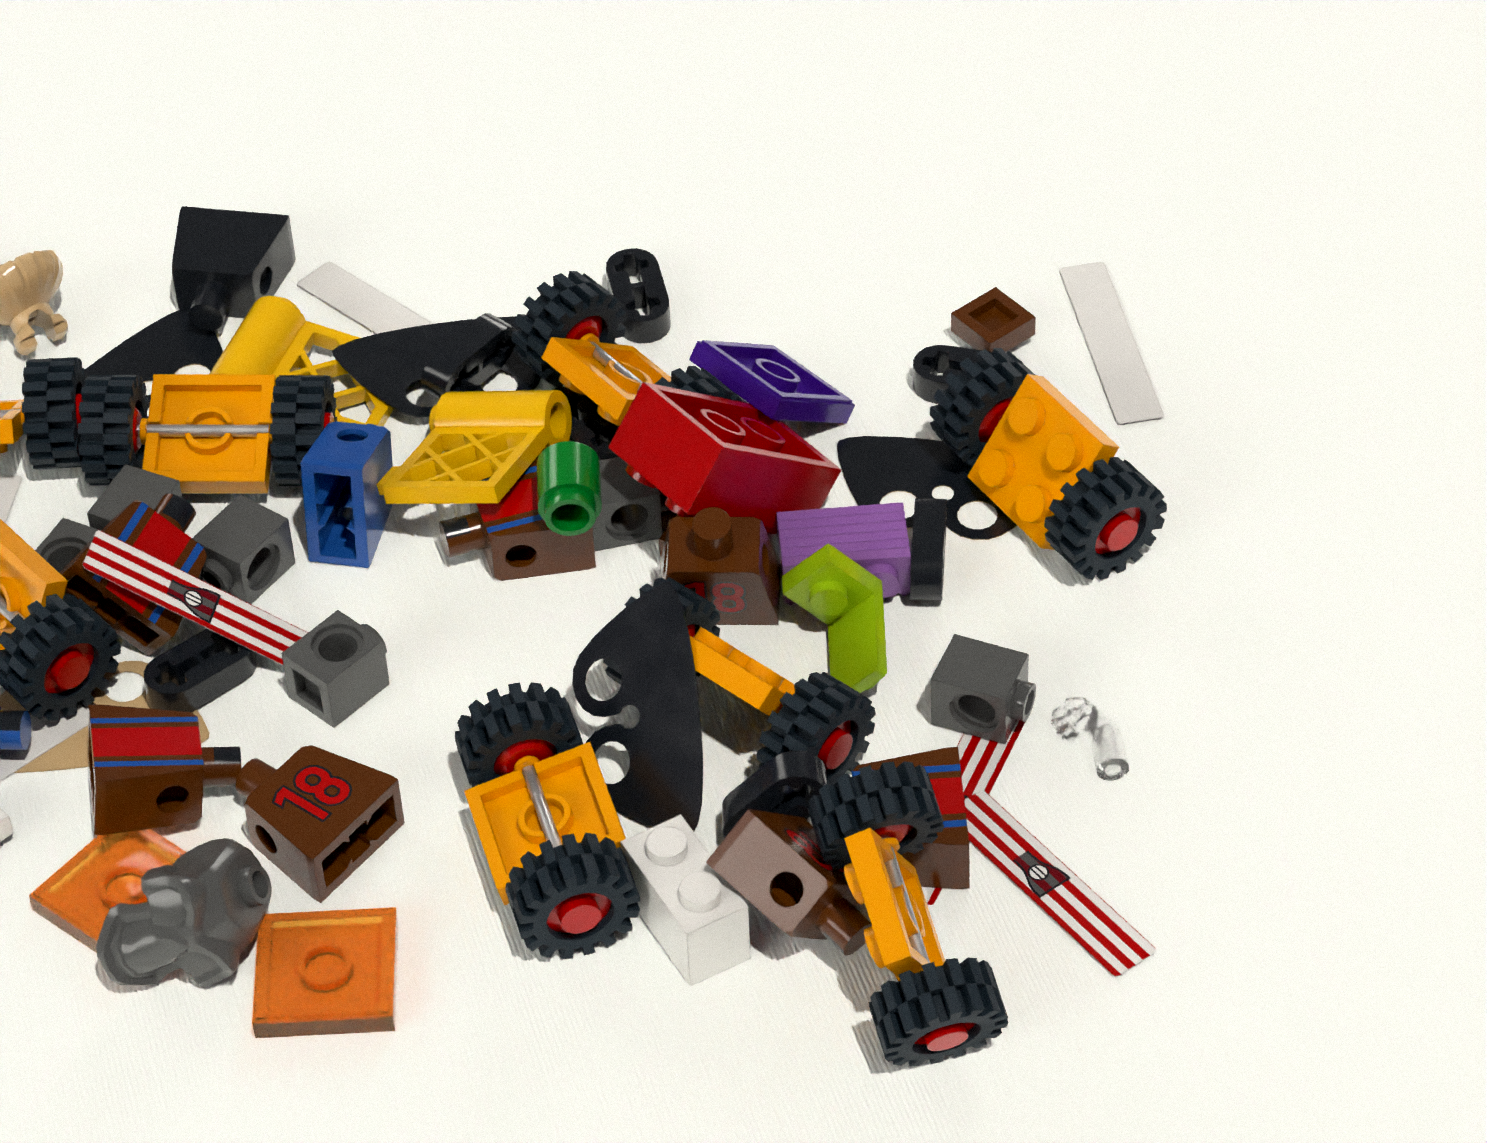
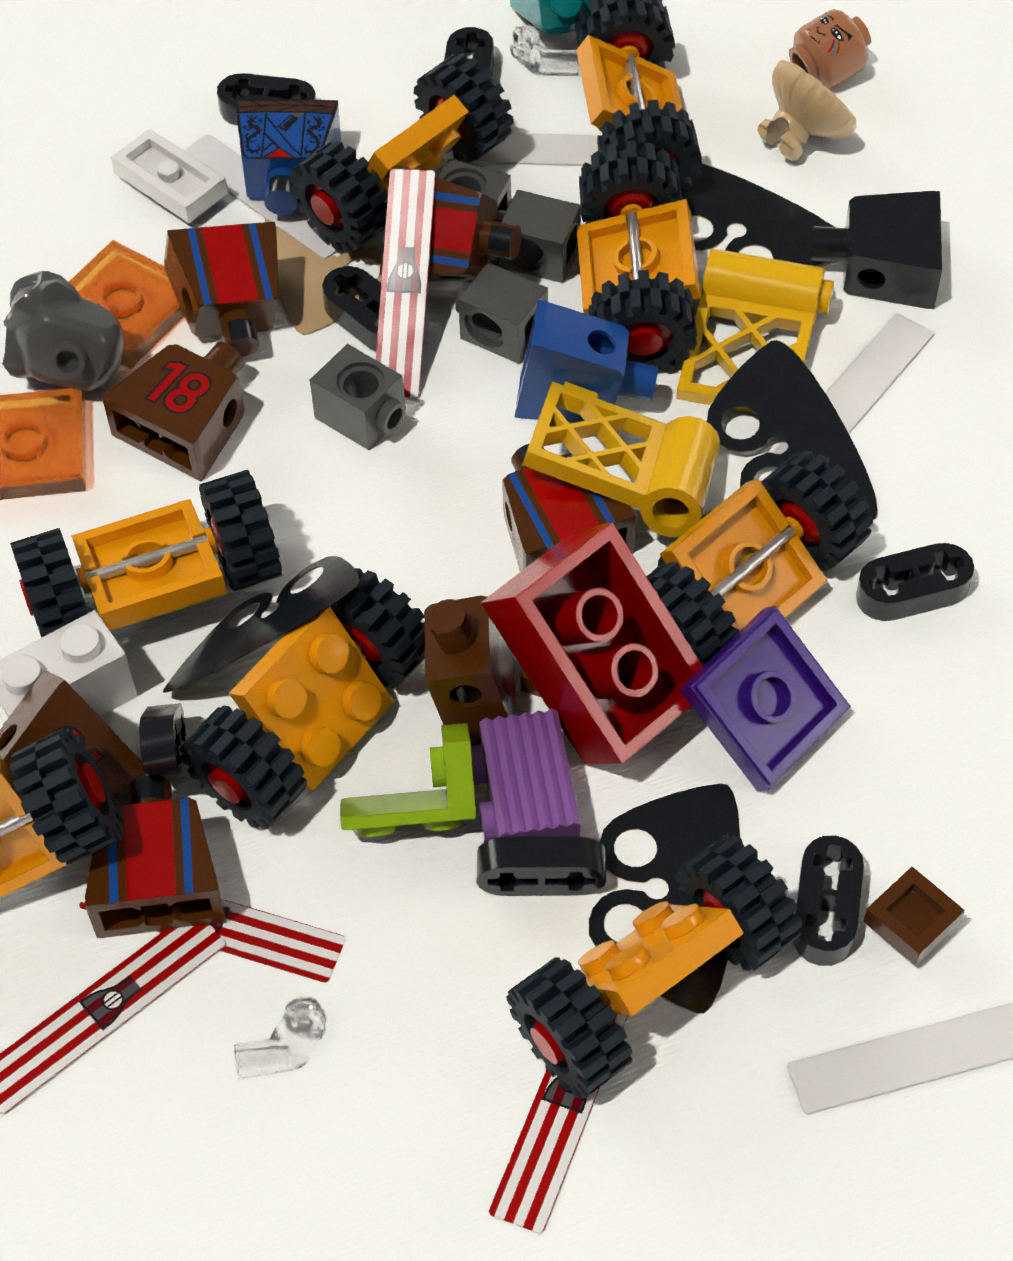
camera: 85 degrees right, 10 degrees up
black beam [421,313,516,399] -> none
green brick [537,441,602,536] -> none
dark grey brick [931,634,1036,744] -> none
none -> sticker [489,1013,628,1233]

